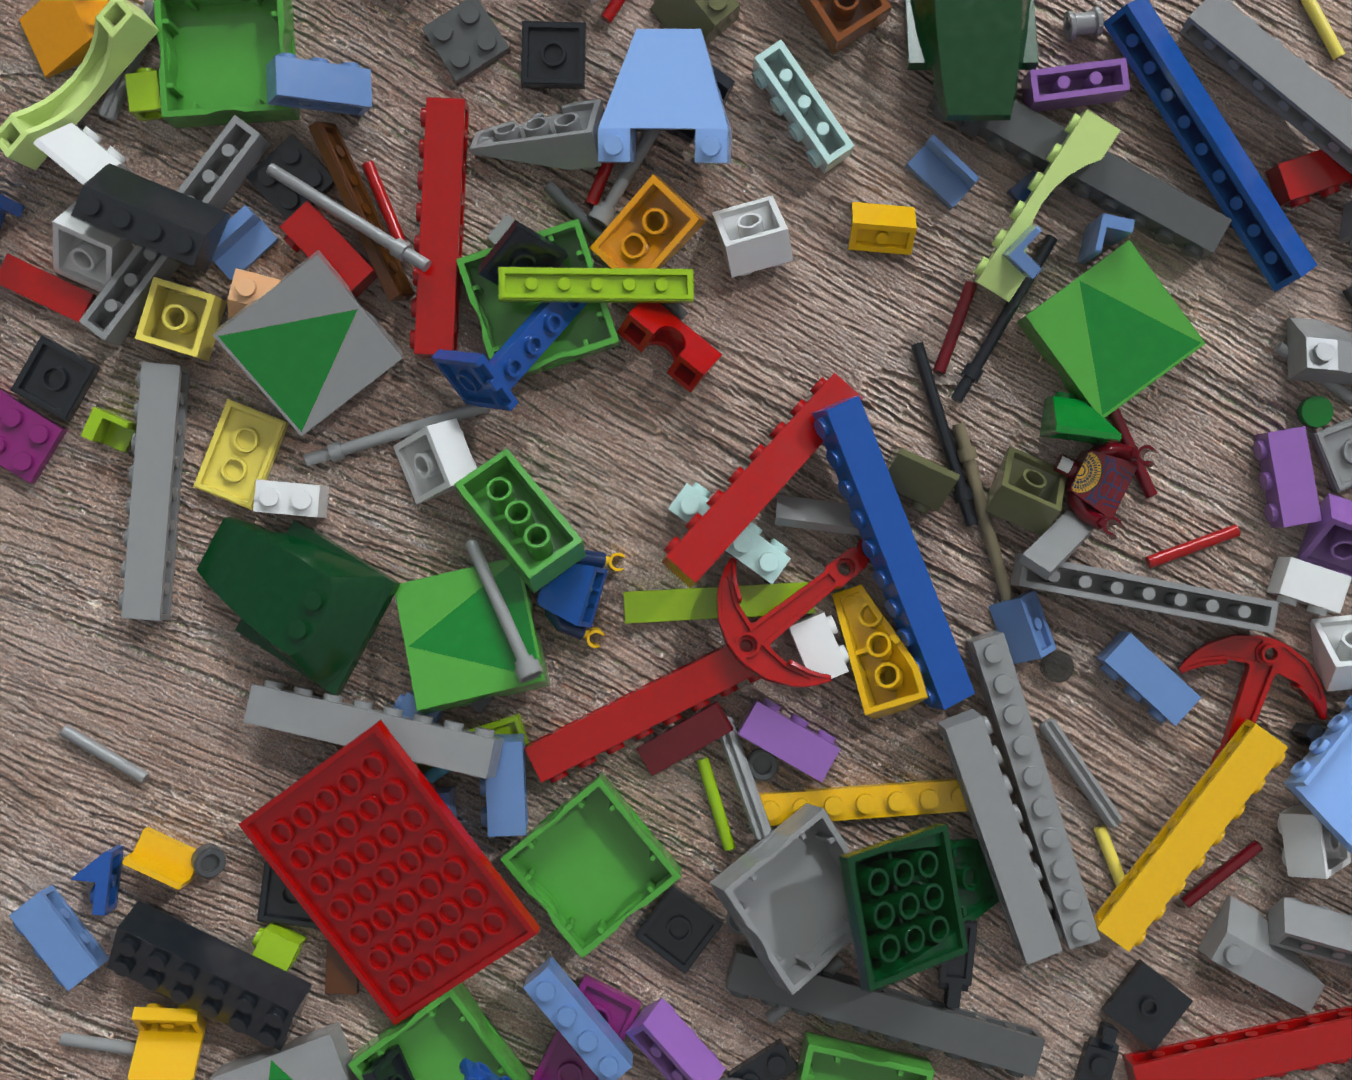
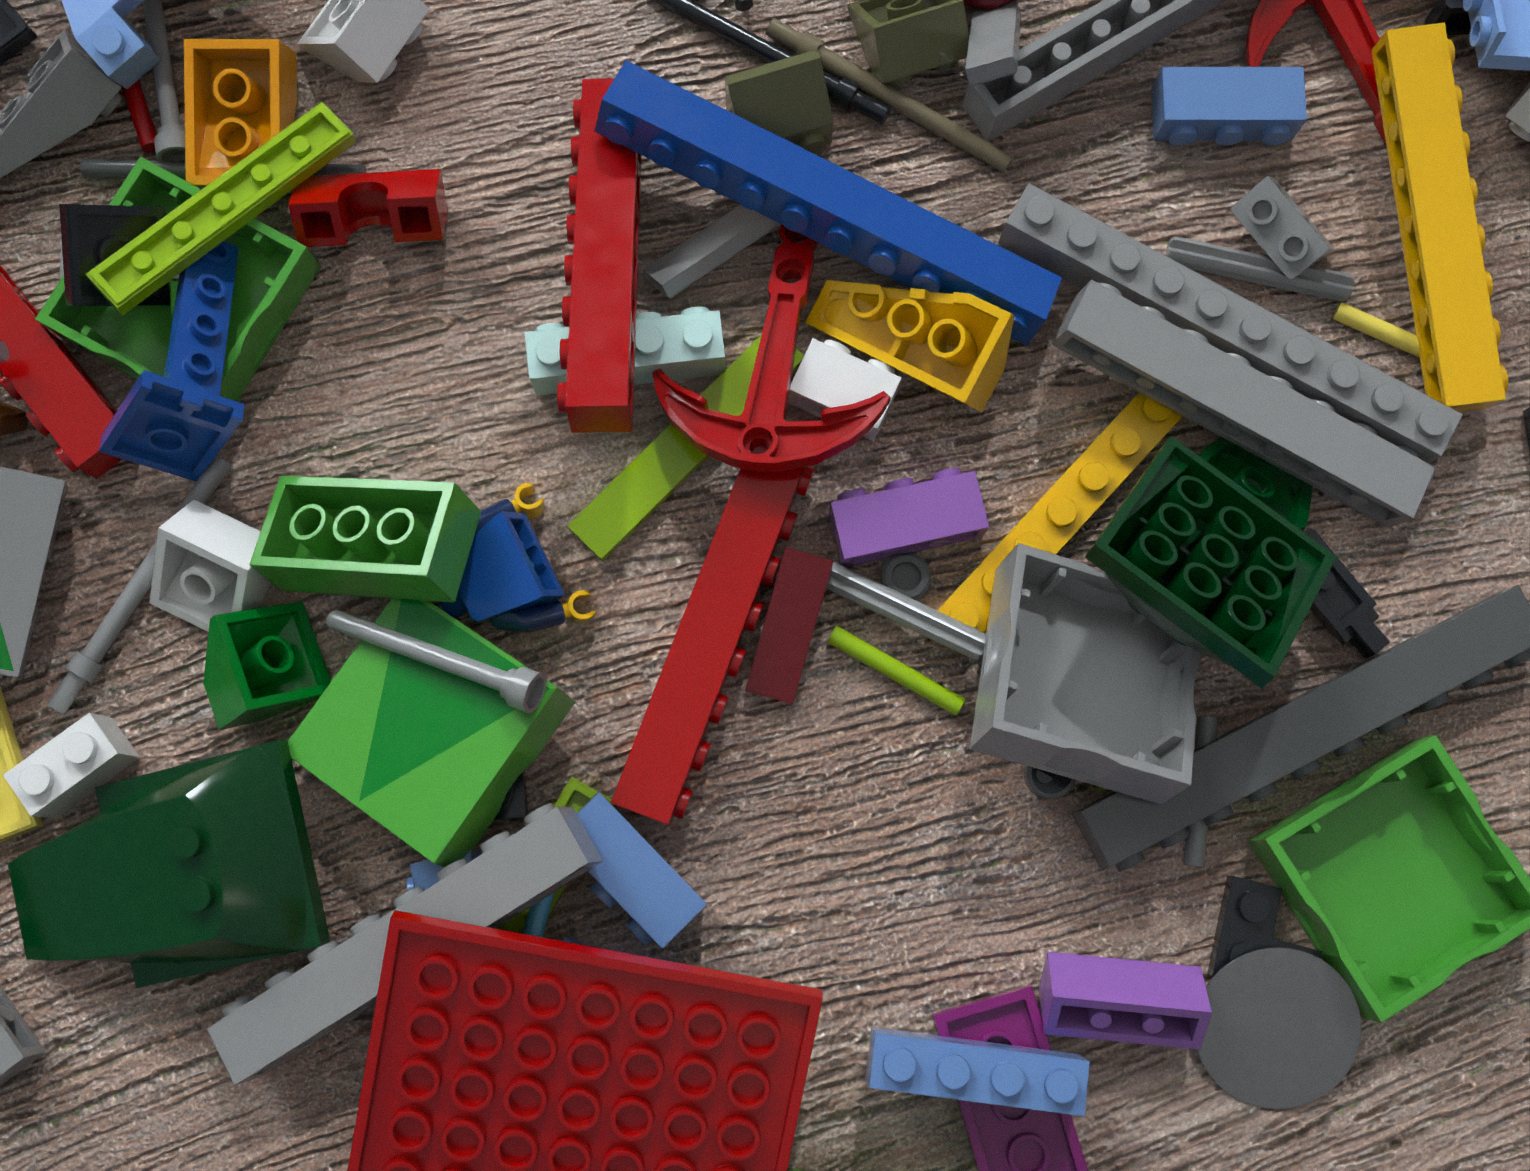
camera: 45 degrees left, 10 degrees down
bright green tile [500,771,682,958] -> none
black plate [634,883,723,974] -> none
medium blue panel [989,589,1057,664] -> none
clear smoke tile [1040,650,1074,683] -> none
dark red bar [1180,840,1264,908] -> none
none -> green slope [203,601,331,730]
none -> light grey bracket [1231,176,1335,279]

